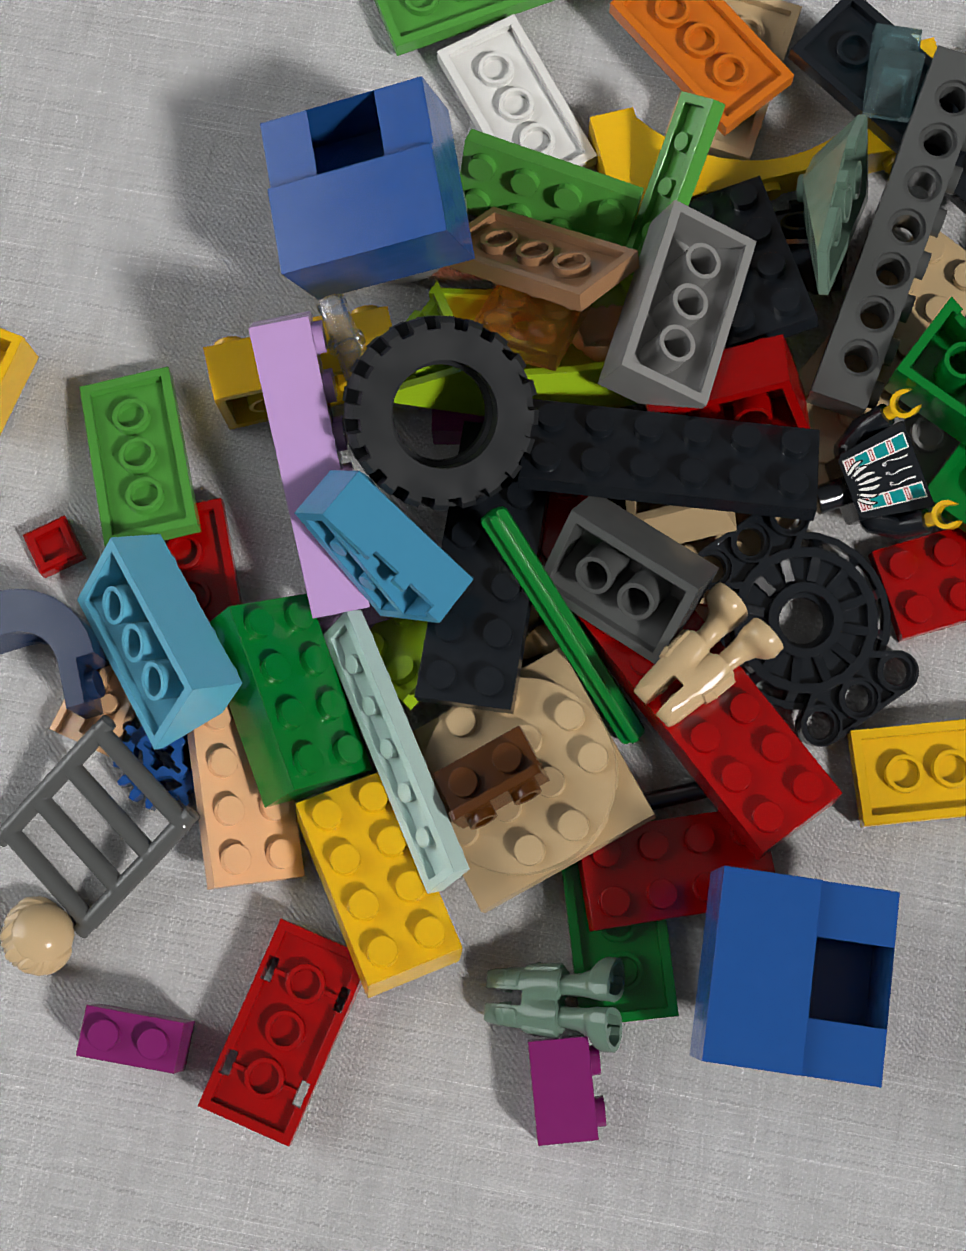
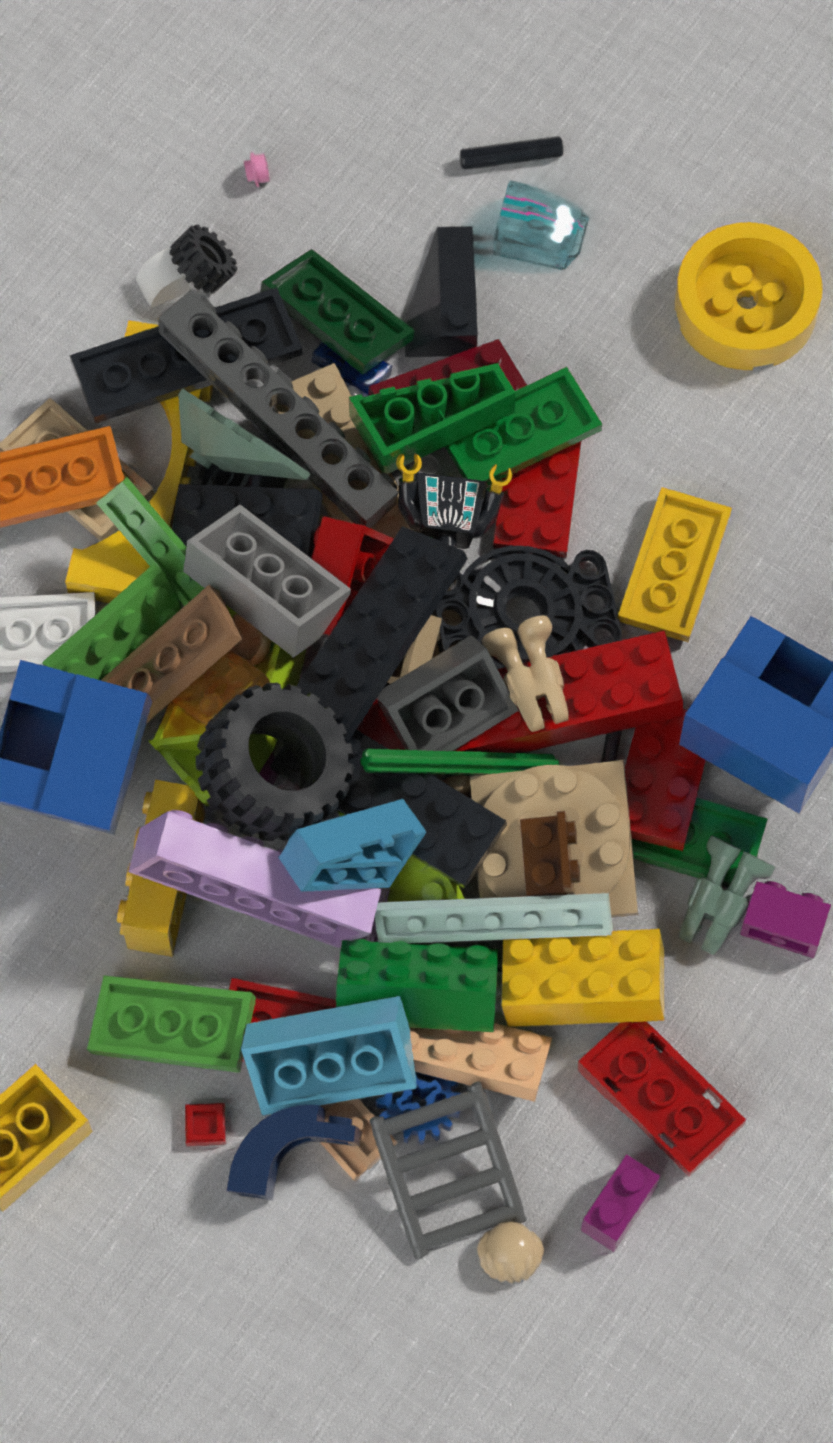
camera: 70 degrees left, 10 degrees down
clear pin [317,294,366,385] -> none
clear light blue slope [862,23,925,123] -> none

